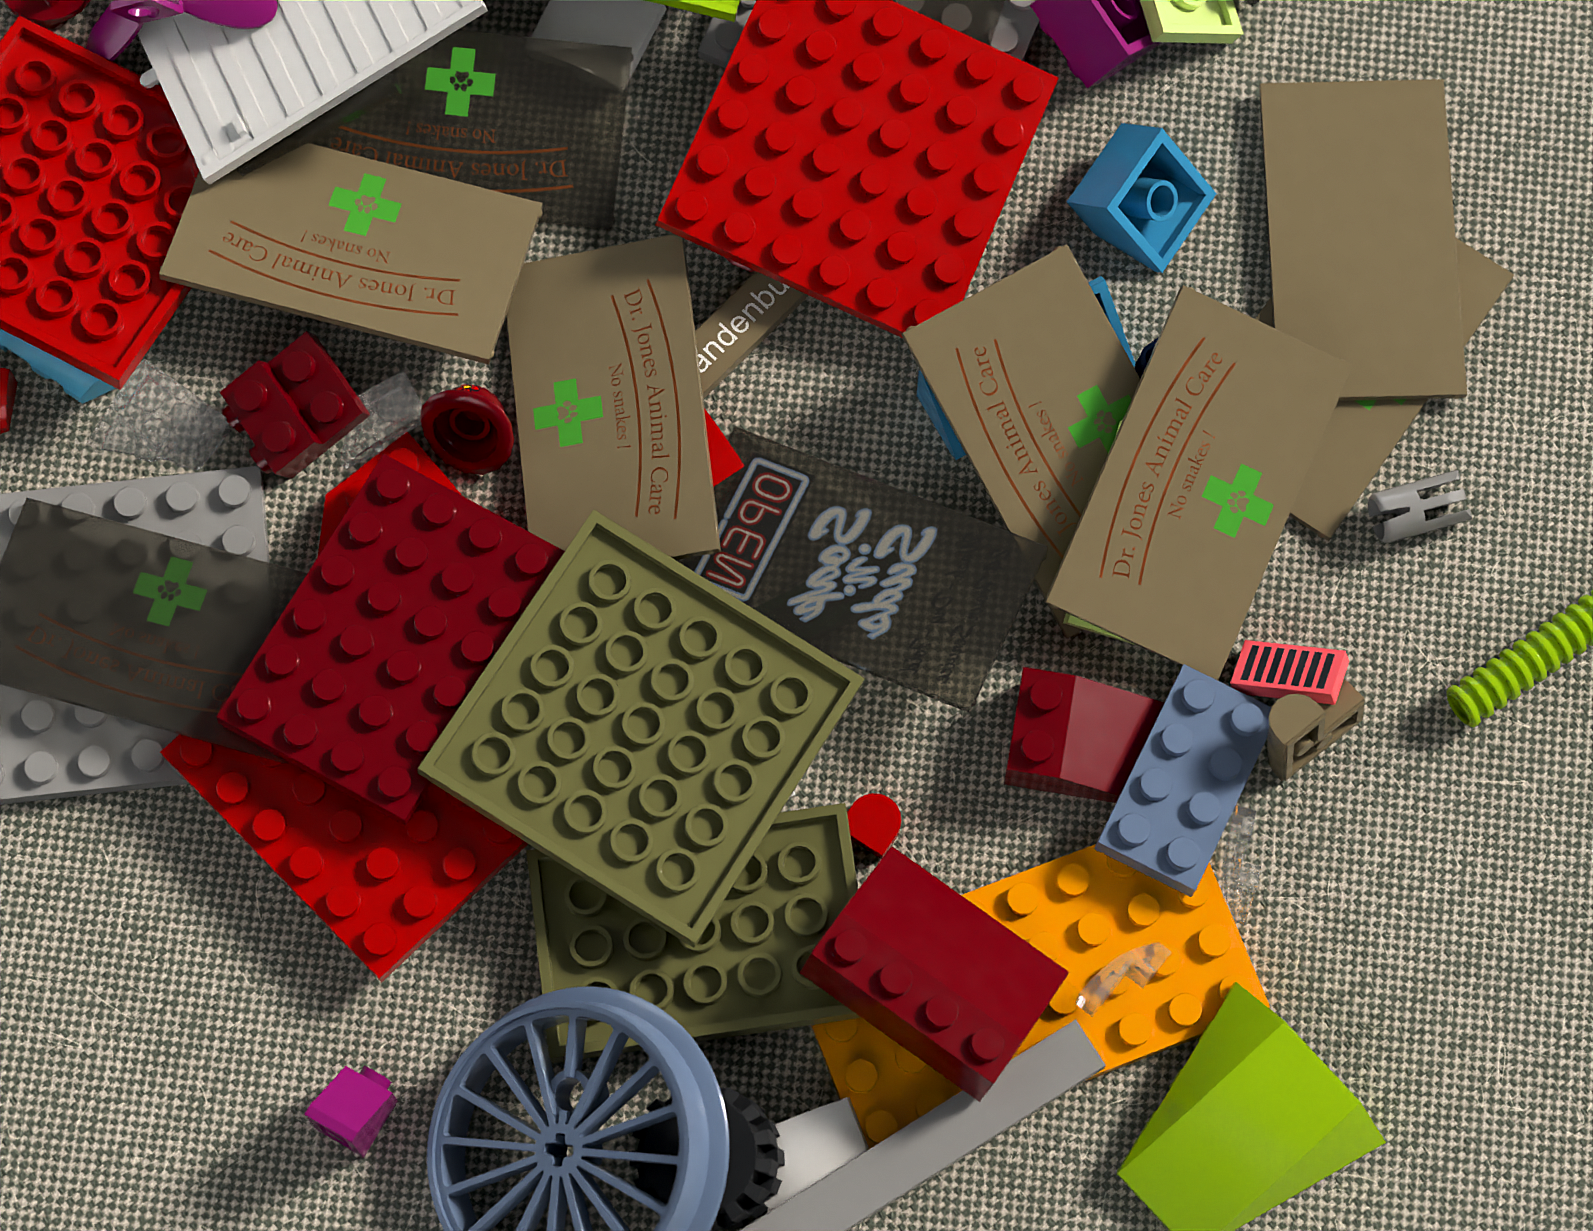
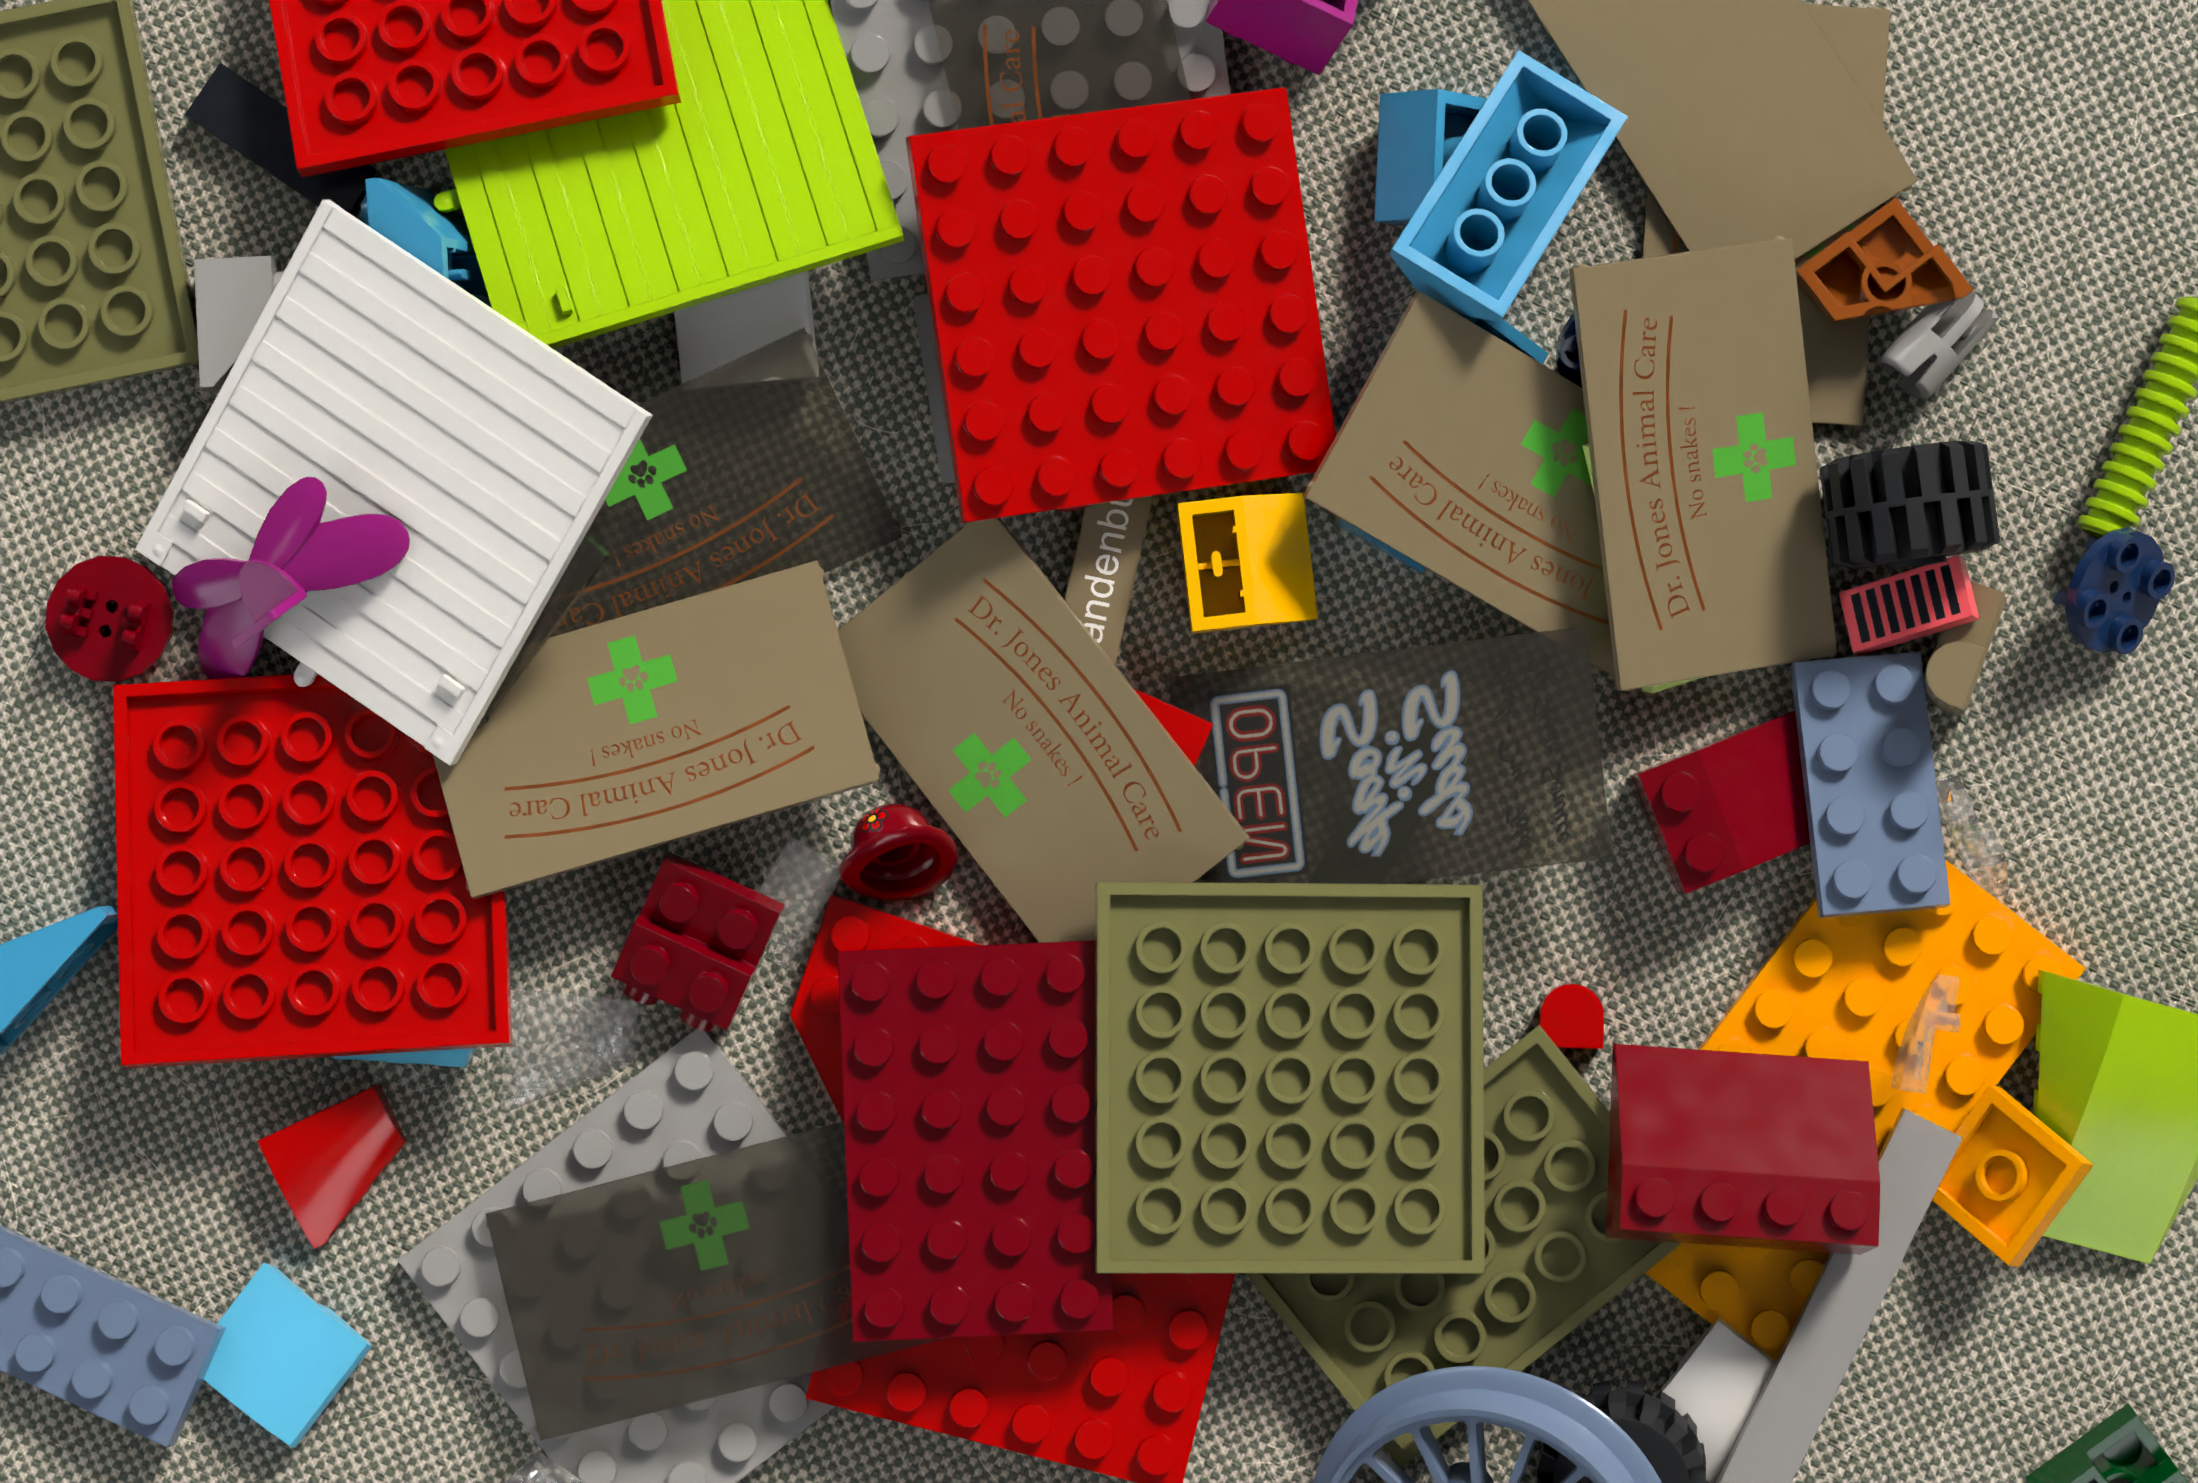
camera: 30 degrees left, 15 degrees up
none -> yellow slope [1177,493,1318,634]
none -> dark azure slope [1389,50,1628,322]
none -> dark orange slope [1796,197,1974,323]
none -> black wheel [1819,440,2000,569]
none -> light orange plate [1932,1085,2093,1267]
none -> dark blue plate [2052,527,2175,654]

